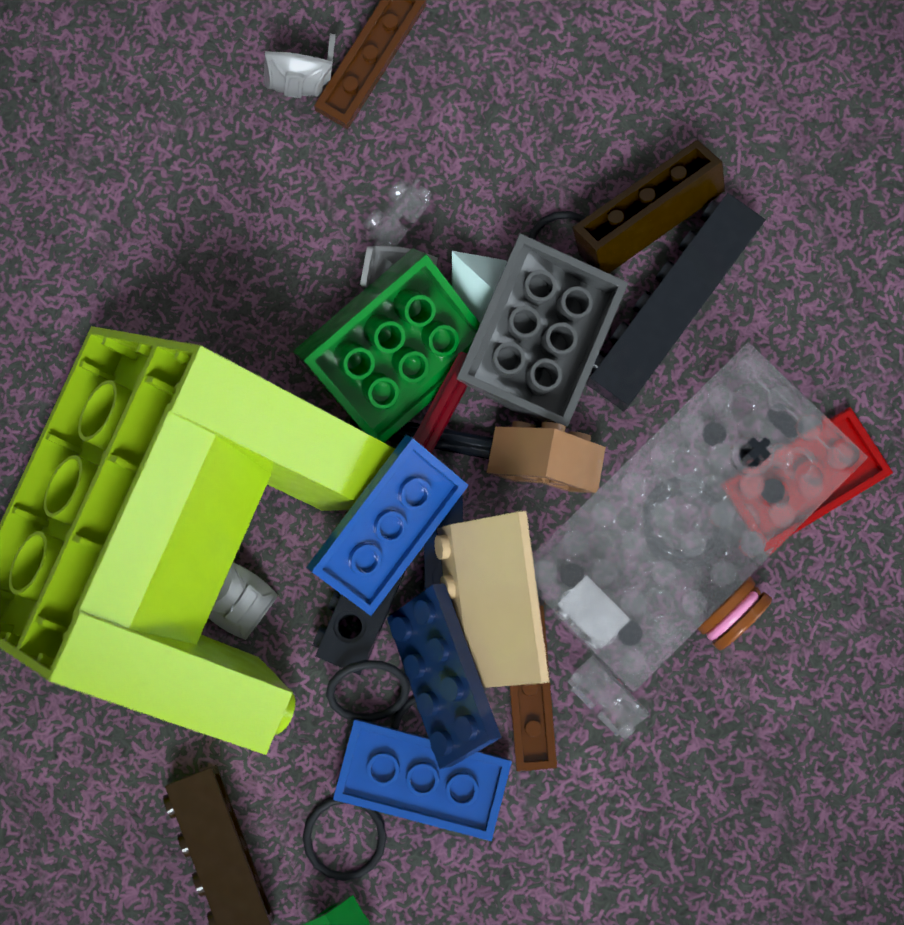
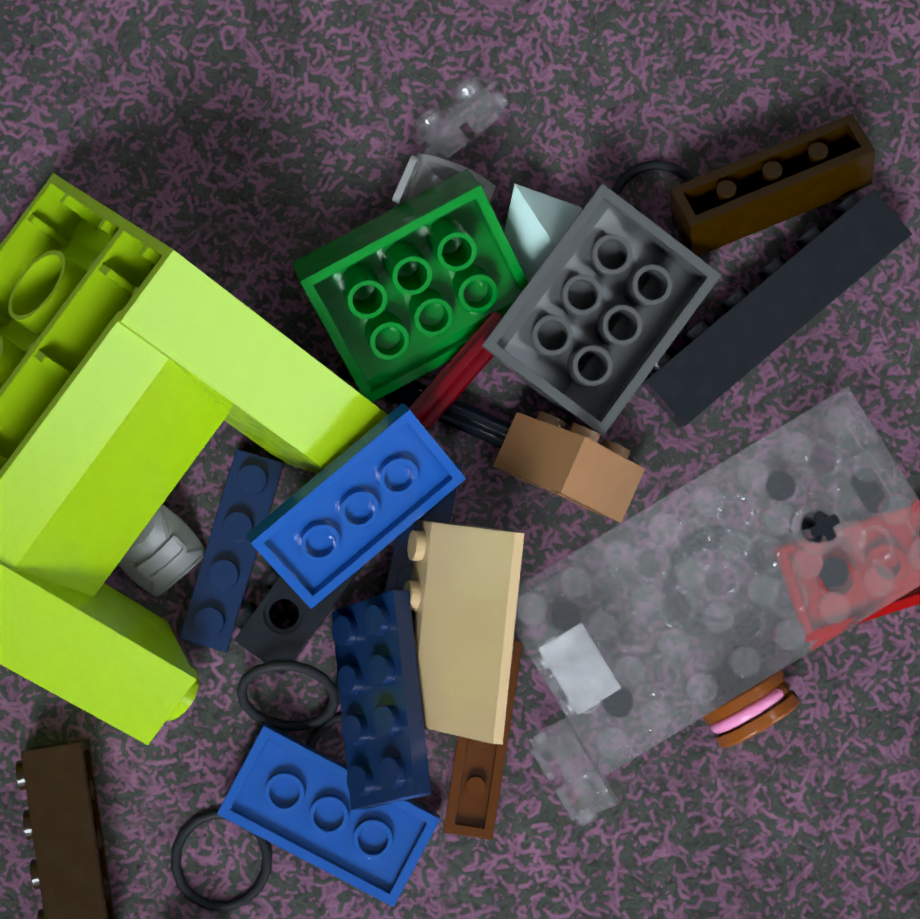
camera: 15 degrees right, 5 degrees up
none -> dark blue plate [179,449,285,653]

